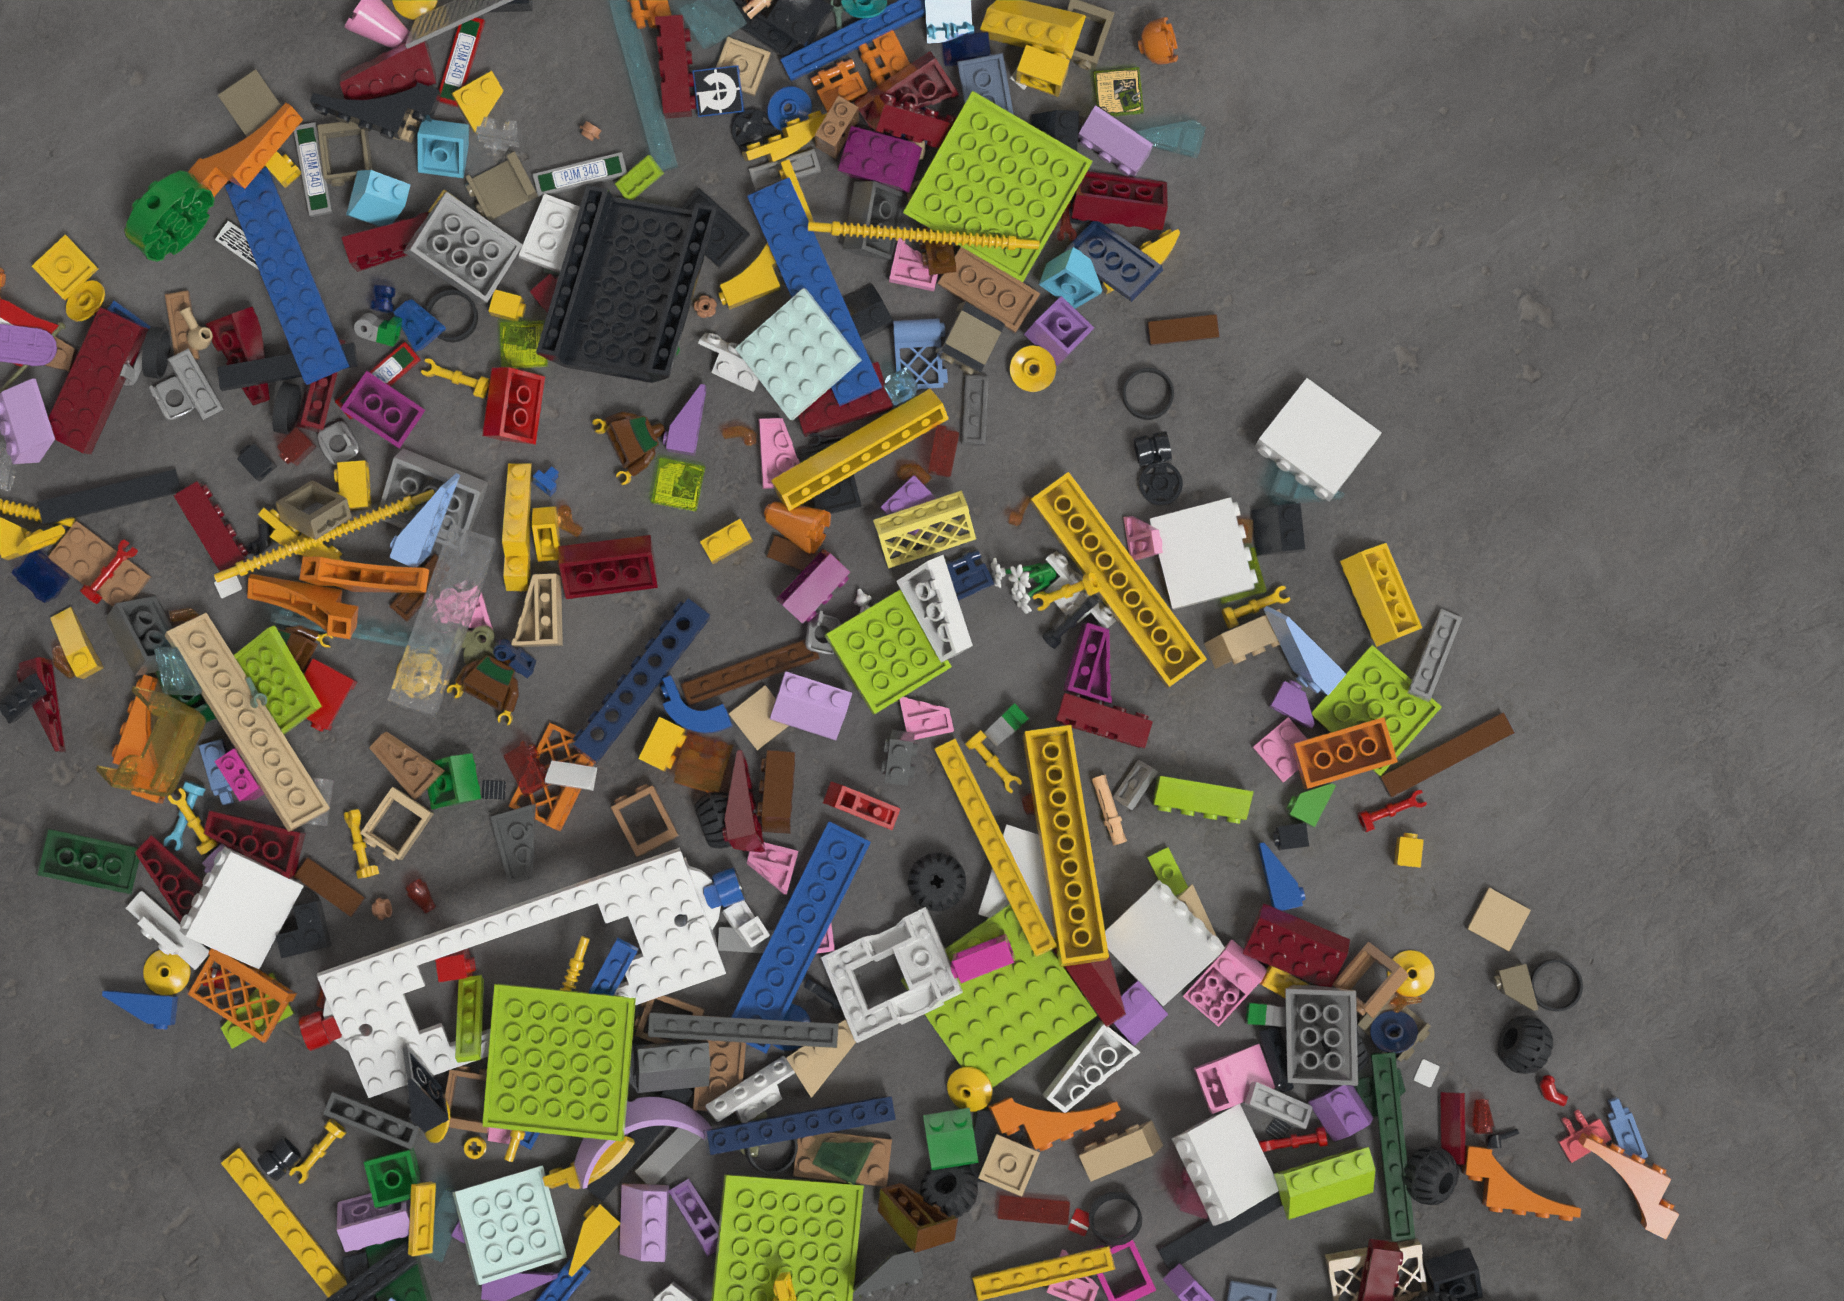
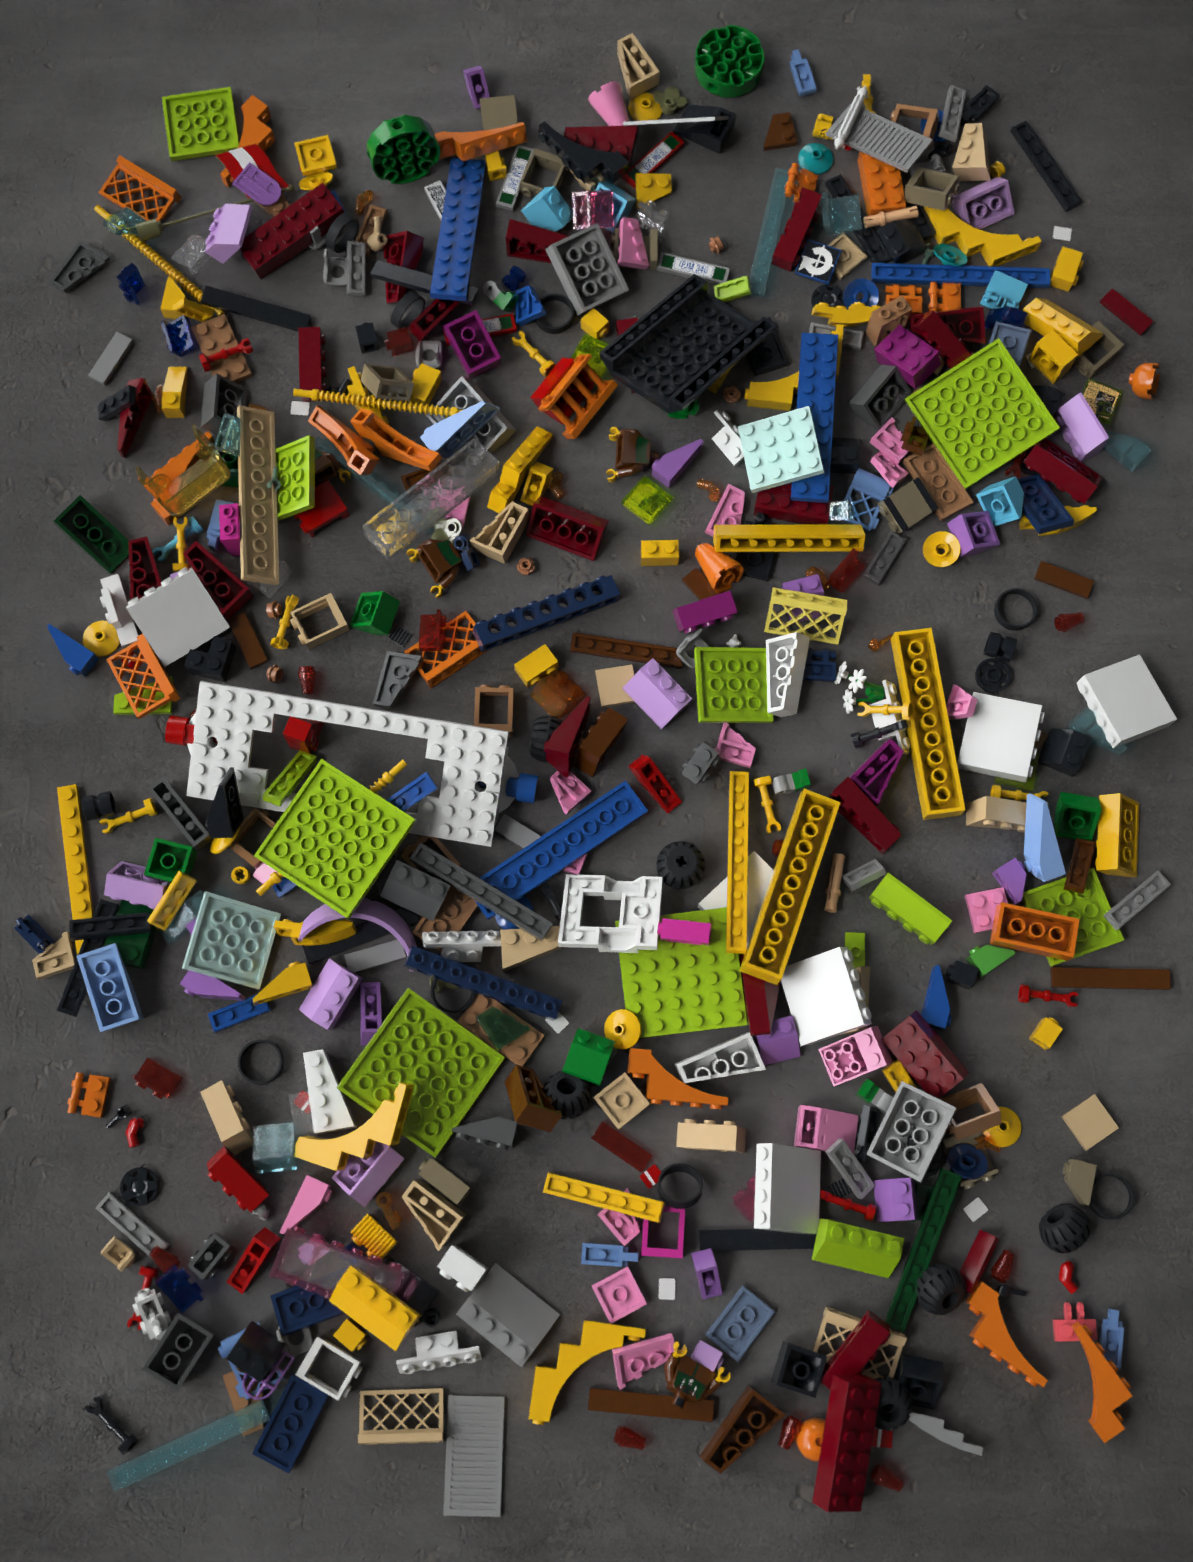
camera: 30 degrees right, 10 degrees down
medium nougat wing [369,731,445,800] -> none
white plate [519,193,580,273] -> none
blue tile [533,466,559,497] -> none
white slope [545,761,597,791] -> none
blue arch [661,675,733,734] -> none
white slope [722,901,770,948] -> none
yellow hose [808,221,1040,250] -> none
none -> nougat plate [266,601,282,619]
none -> clear orange arm [355,190,374,215]
none -> medium lavender slope [463,66,490,109]
none -> nougat plate [517,558,535,575]
none -> orange fence [538,354,618,439]
none -> white sticker [545,1012,569,1033]
none -> clear pink slope [572,190,614,229]
none -> bright pink wing [617,217,650,270]
none -> bright pink wing [870,451,909,488]
none -> green slope [1053,792,1102,841]
none -> clear red cone [1054,612,1084,632]
none -> reddish brown tile [1064,838,1096,894]

